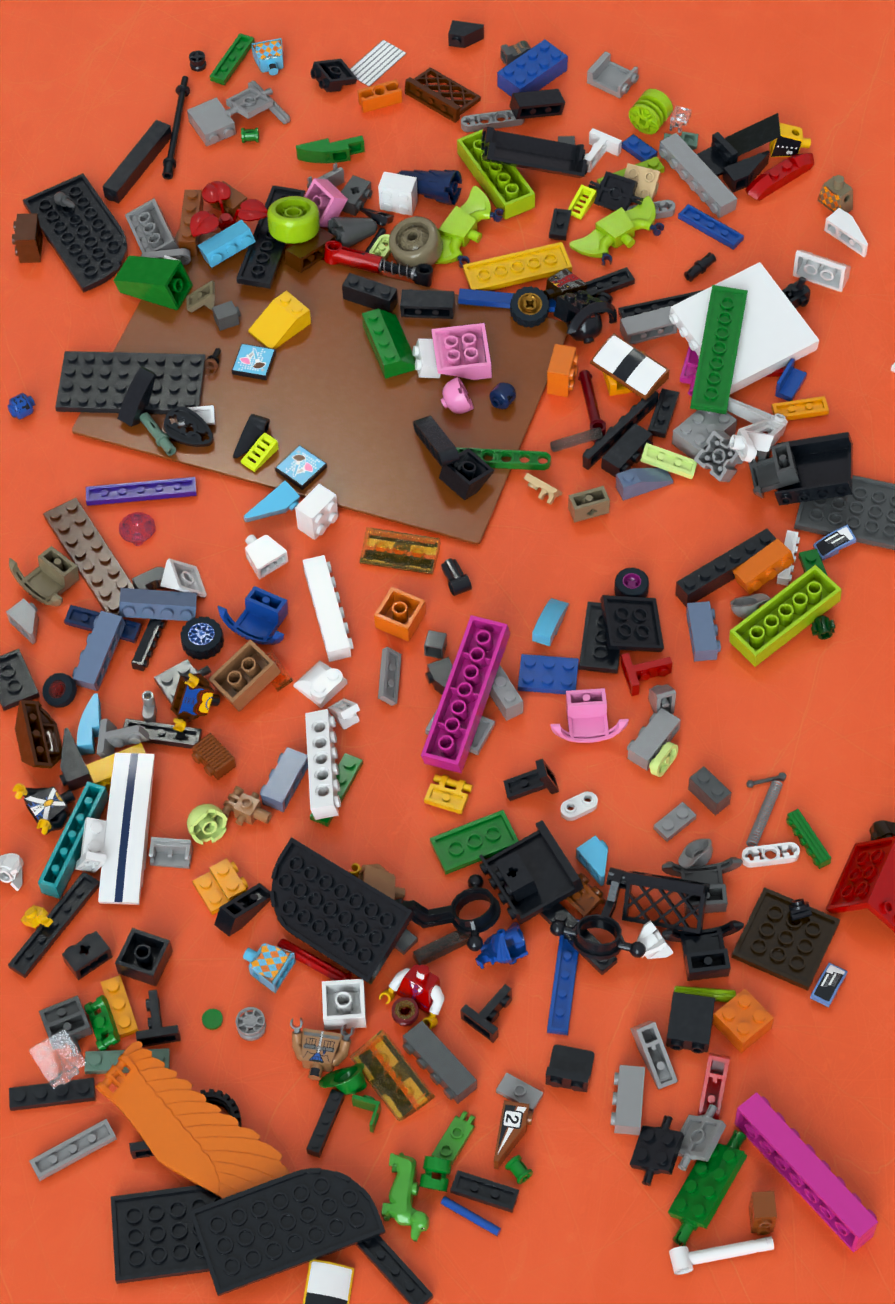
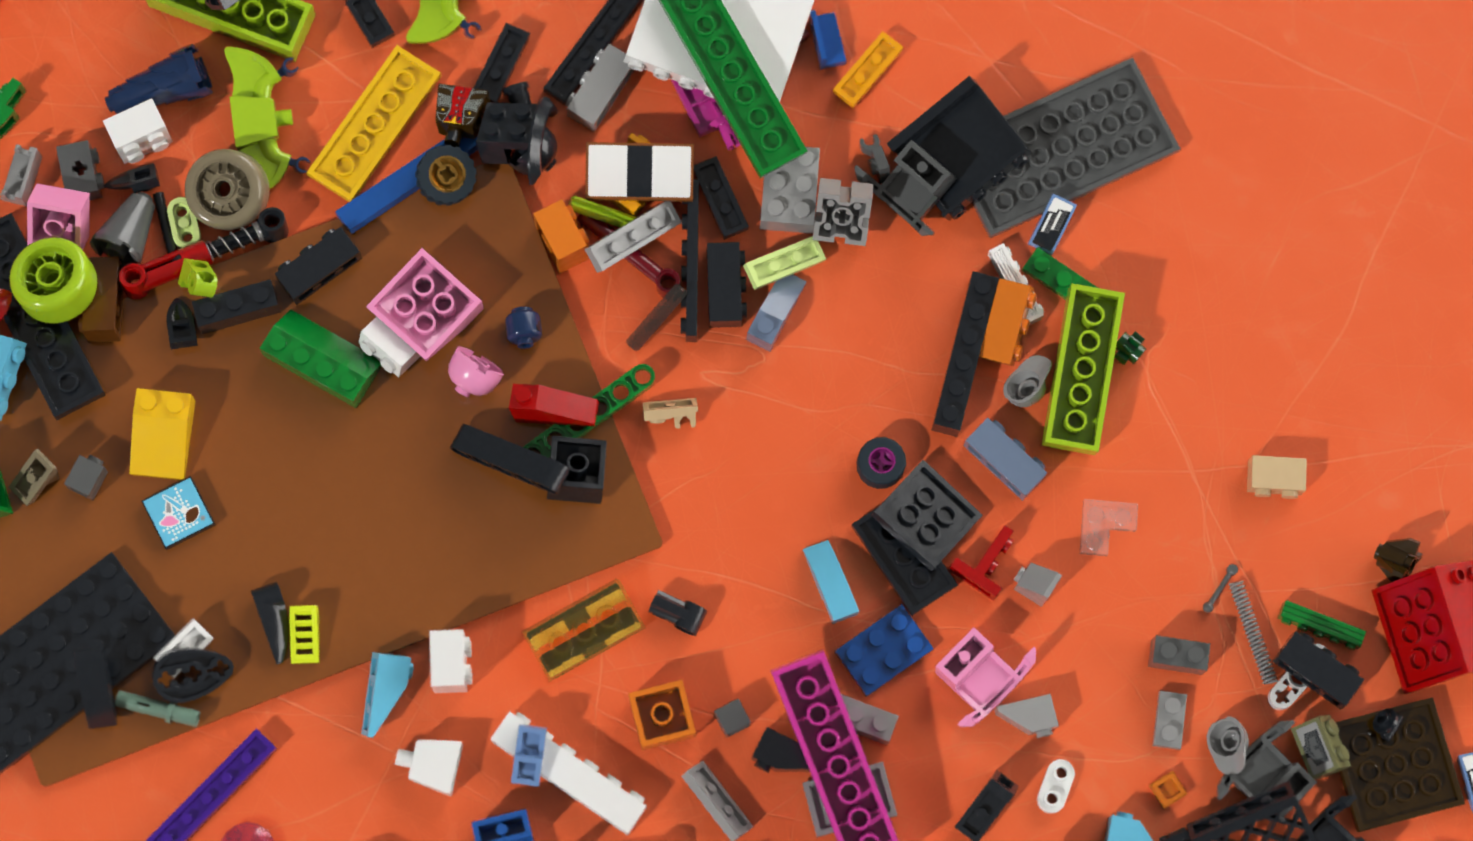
camera: 50 degrees left, 20 degrees up
pearl gold piece [204,348,221,375] -> none
tile [275,445,327,490] -> none
dark tan brick [568,486,610,523] -> none
light grey brick [627,708,681,771] -> none
yellowish green plate [649,742,678,777] -> none
white piece [727,397,788,462] -> none
none -> black plate [166,298,198,350]
none -> lime leg [178,258,217,298]
none -> red slope [509,384,599,426]
none -> medium blue slope [511,724,547,786]
none -> lime axle [568,196,637,227]
none -> light grey plate [585,201,682,273]
none -> light grey slope [994,694,1059,738]
none -> clear plate [1080,499,1138,556]
none -> orange tile [1149,771,1188,809]
none -> tan brick [1247,455,1307,499]
none -> black brick [1272,631,1364,710]
none -> brick [1291,715,1351,780]

